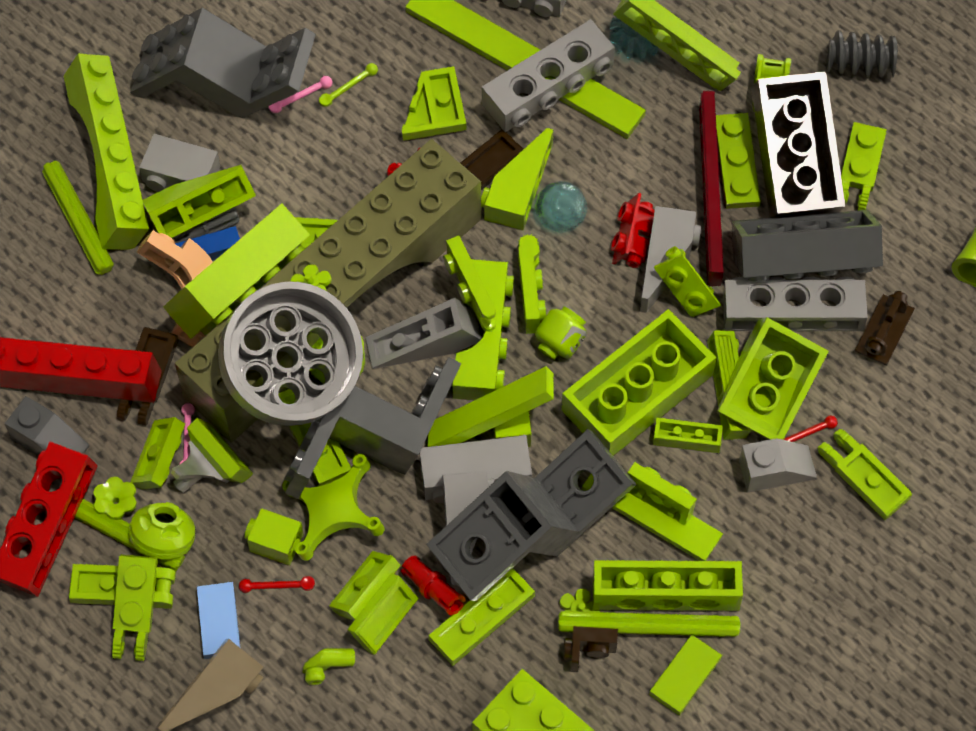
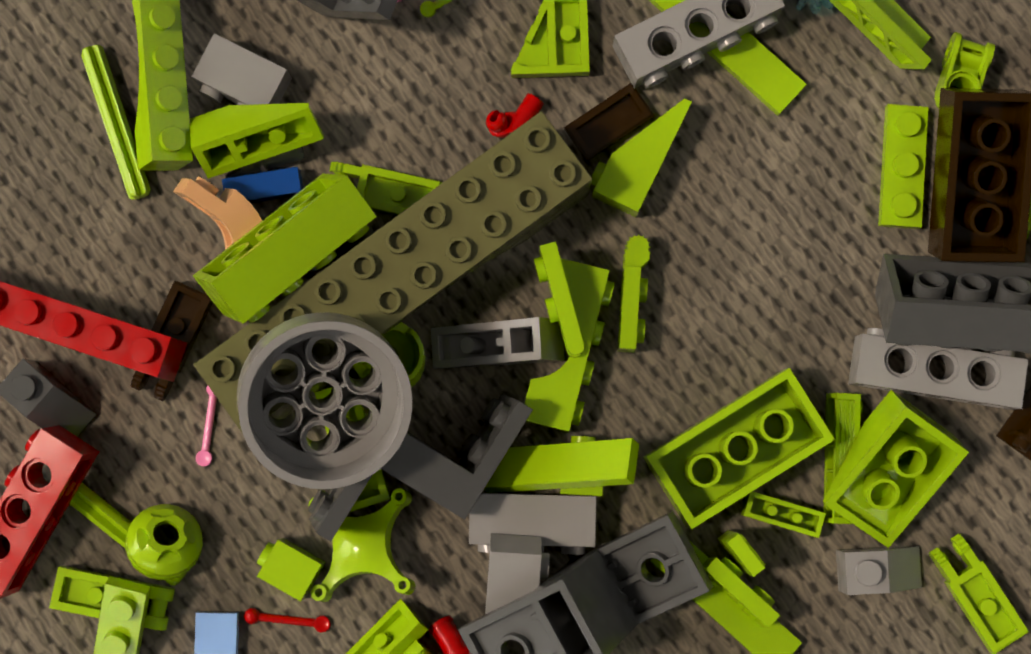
camera: 10 degrees right, 20 degrees up
lime plant [93,477,137,520] -> none
lime plate [131,417,185,489] -> none
lime piece [171,418,253,493] -> none
lime plant [290,264,332,291] -> none
clear light blue hair [534,181,588,233] -> none
lime head [535,306,587,360] -> none
red hinge [611,193,655,268] -> none
light grey slope [640,206,701,313] -> none
lime hinge [654,246,721,317] -> none
dark red tile [699,91,724,286] -> none
red hinge [784,415,838,442] -> none
none -> lime tile [717,530,766,577]

